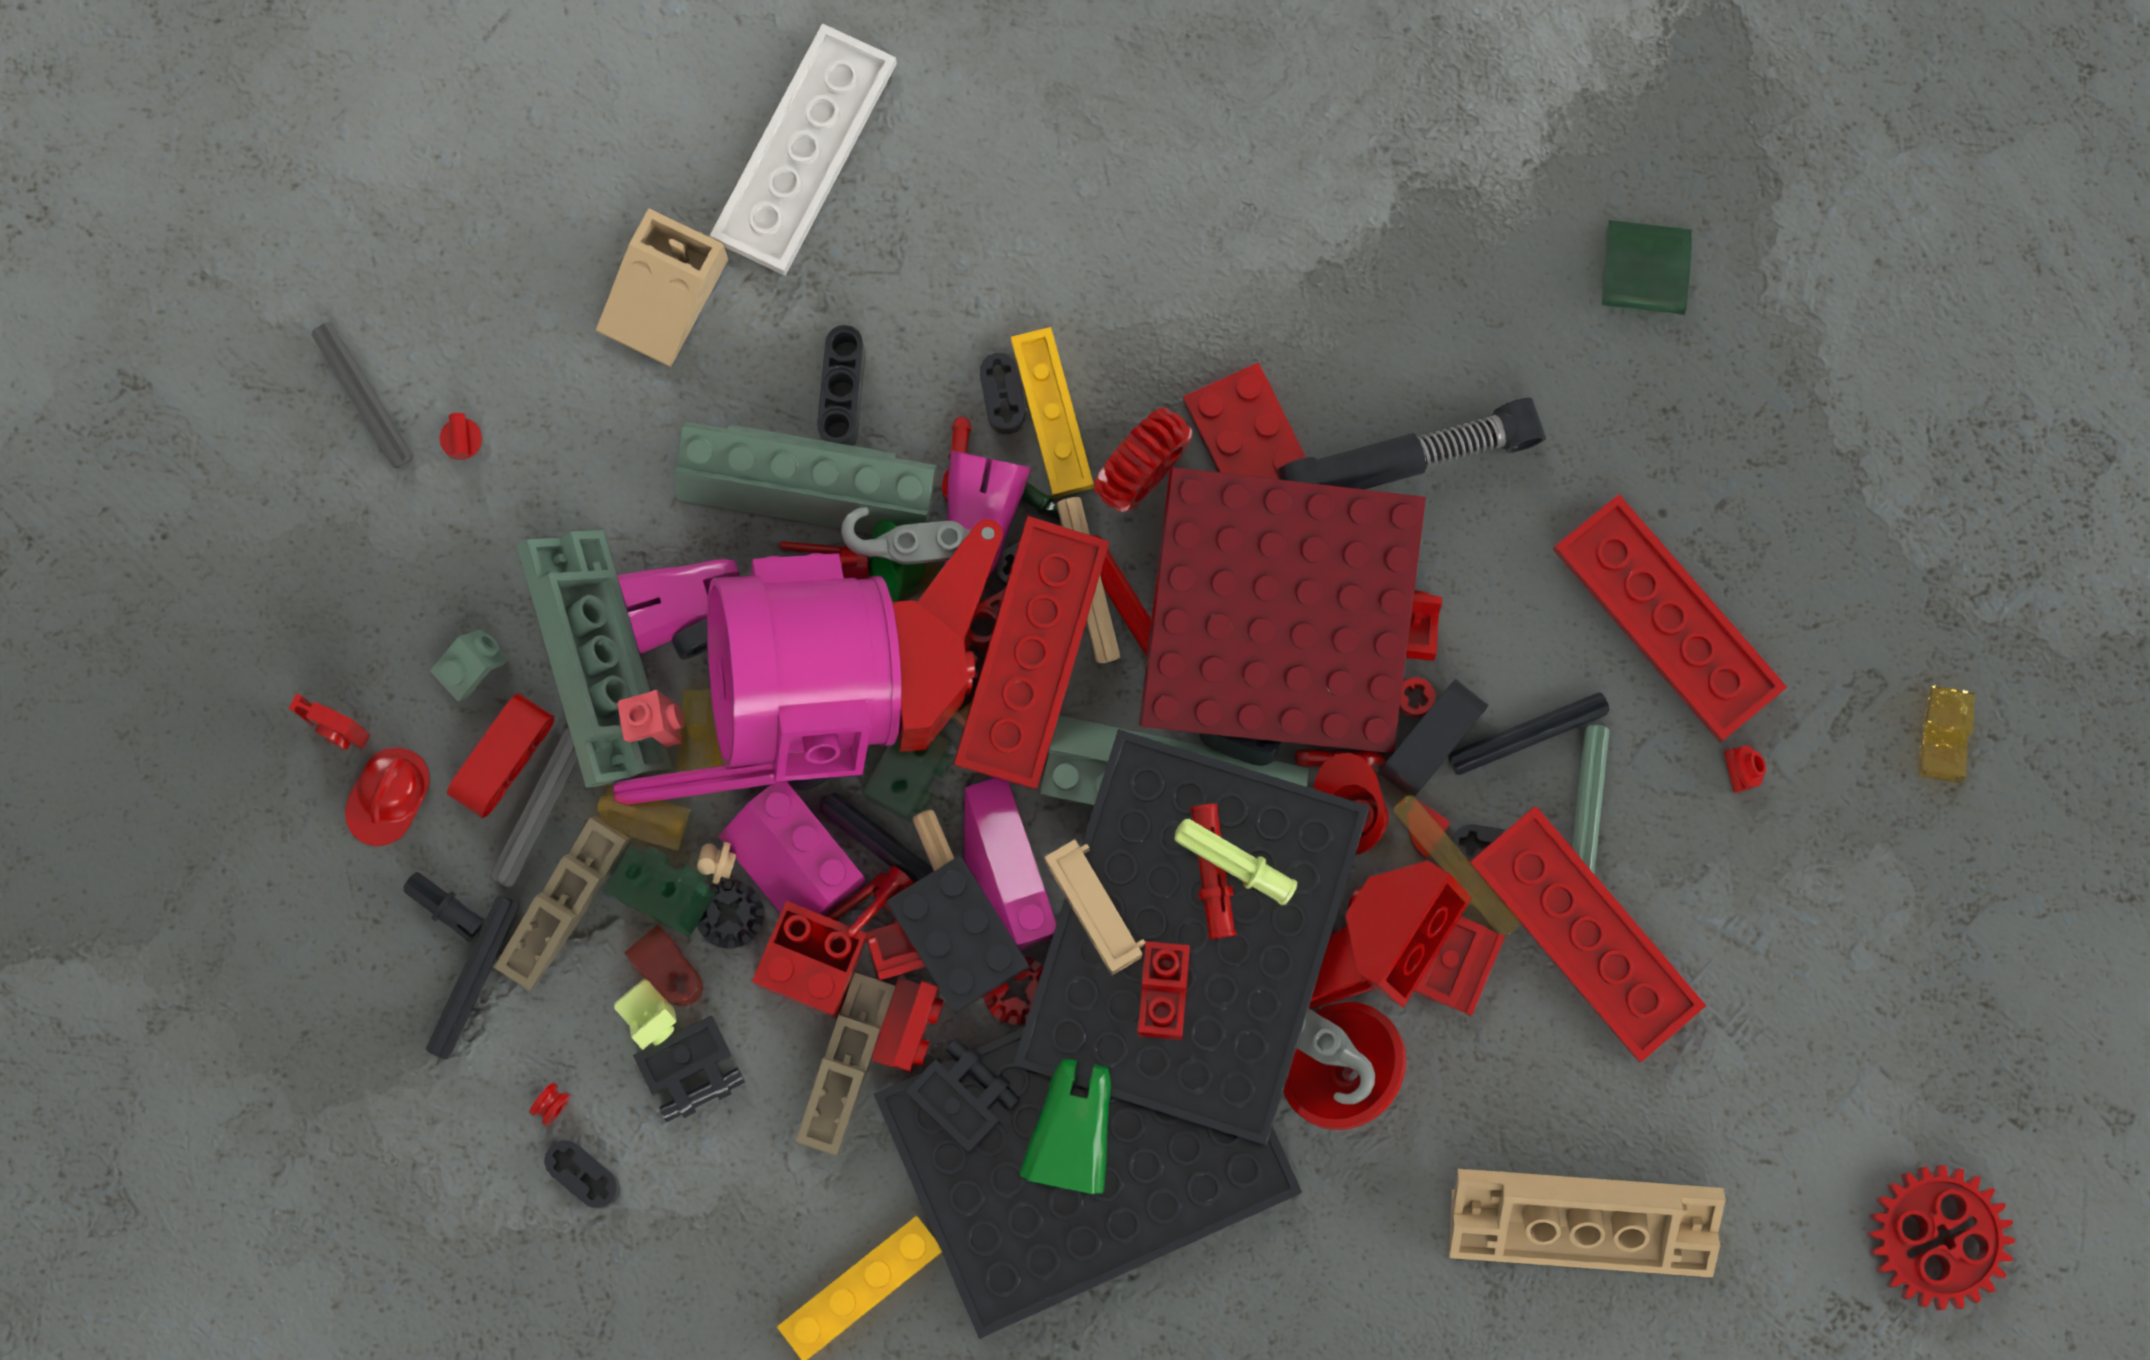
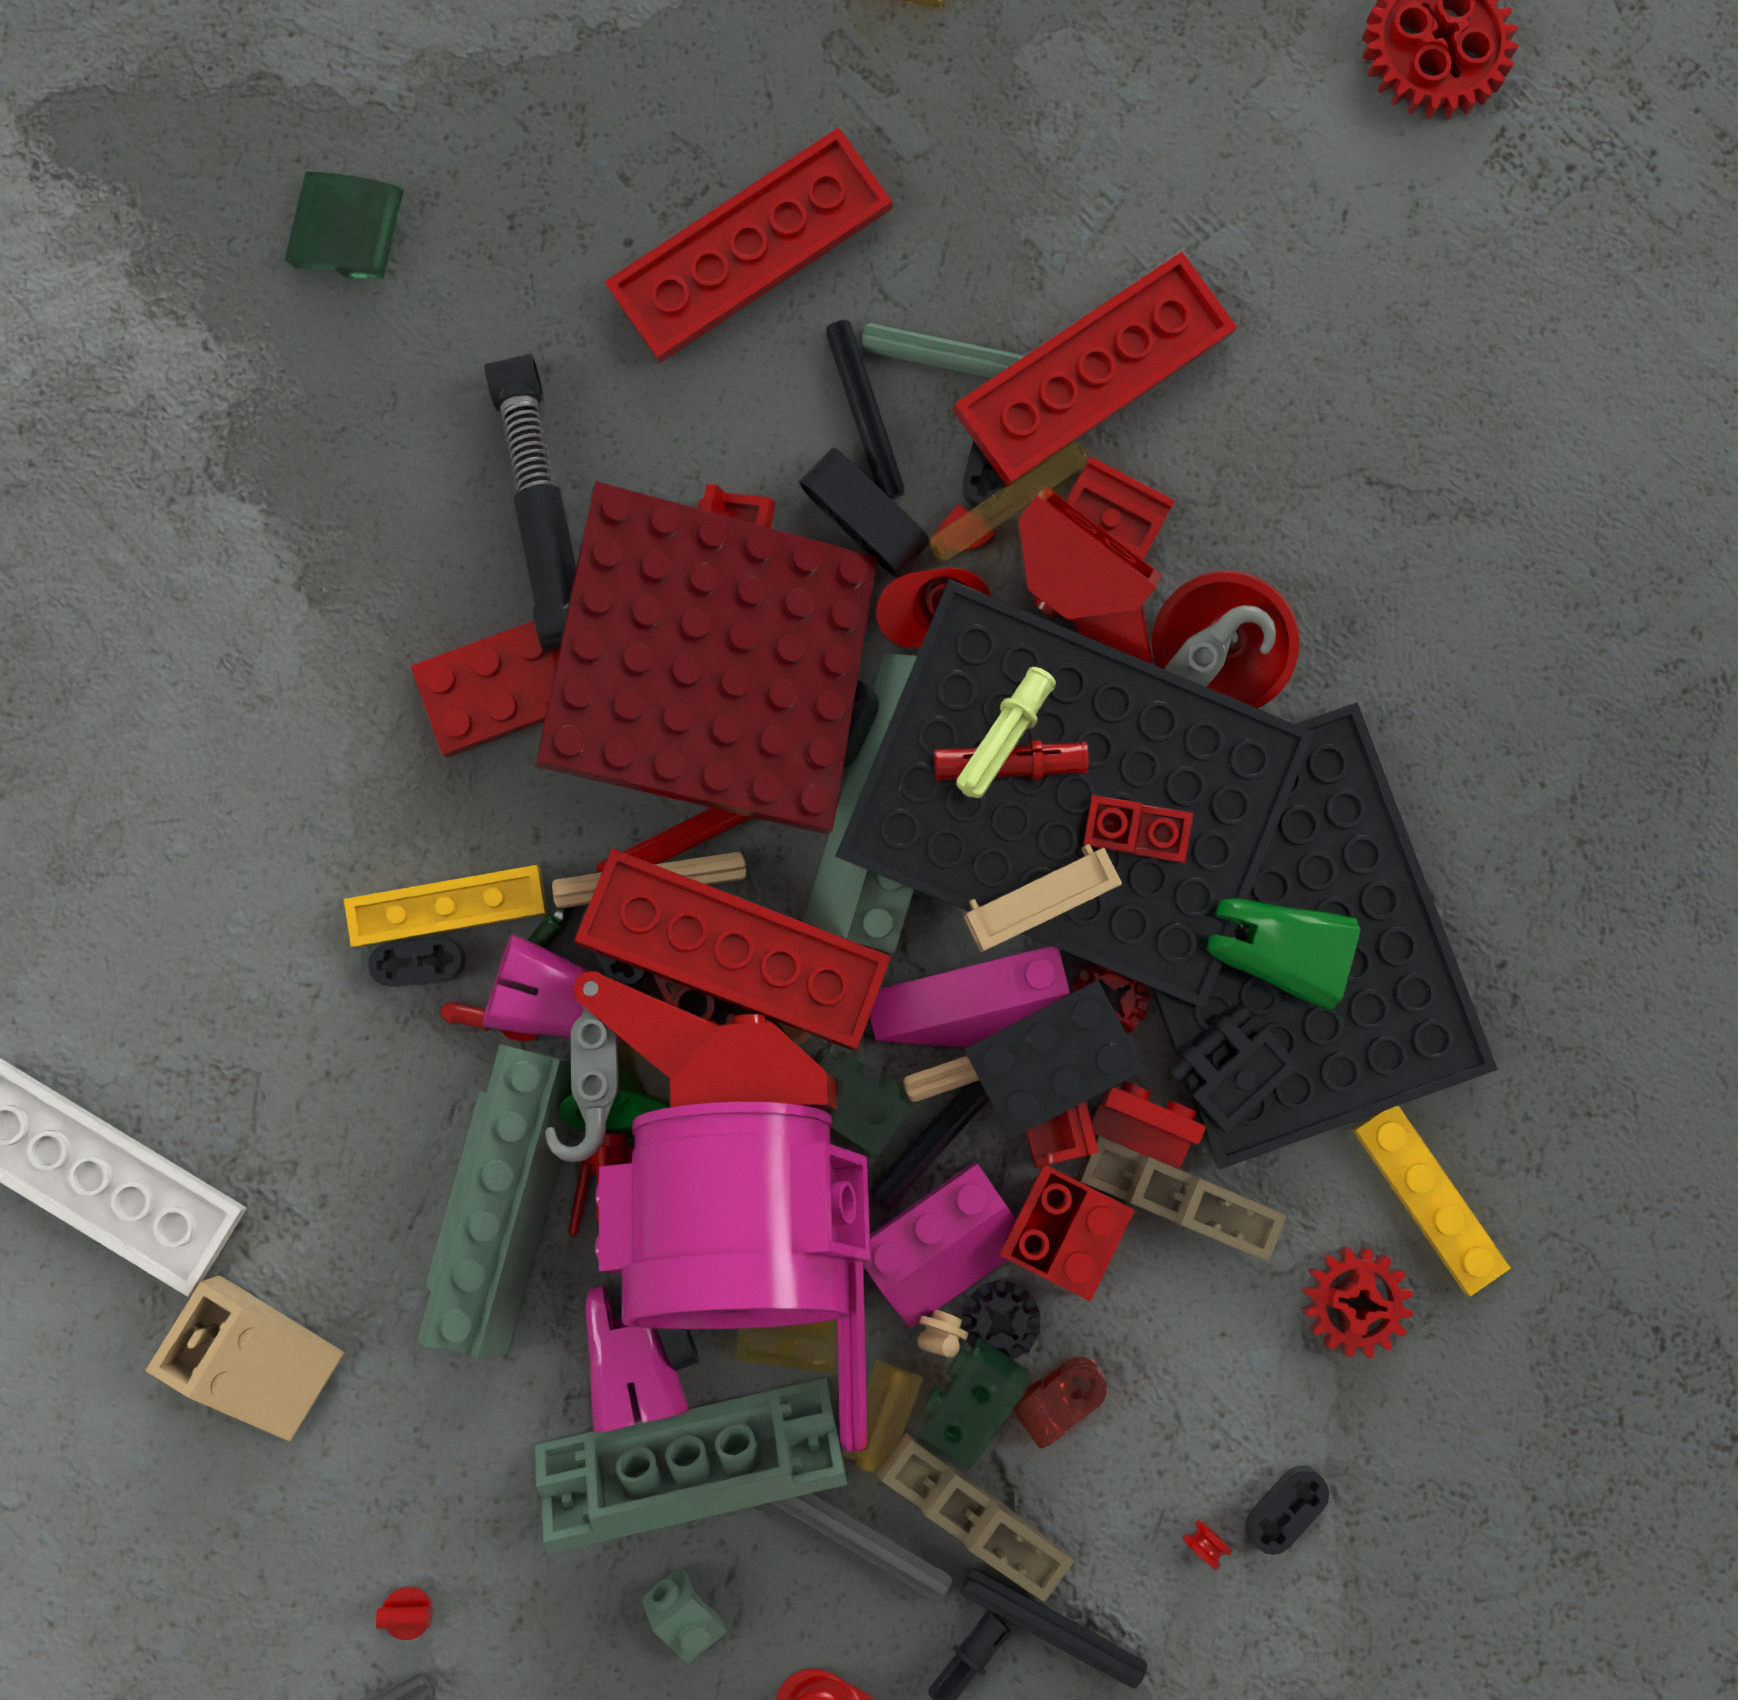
camera: 85 degrees left, 5 degrees up
red beam [447,693,555,819] -> none
yellowish green bracket [614,978,677,1050] -> none
coral bracket [618,690,685,747] -> none
black plate [633,1015,745,1122] -> none
black beam [817,325,866,446] -> none
red plant [826,866,914,937] -> none
red gear [1094,407,1192,513] -> none
red piece [1294,749,1386,767] -> none
red bush [1399,677,1436,719] -> none
tan slope [1449,1169,1726,1277] -> none
red plate [1723,745,1766,793] -> none
none -> red gear [1301,1246,1414,1358]

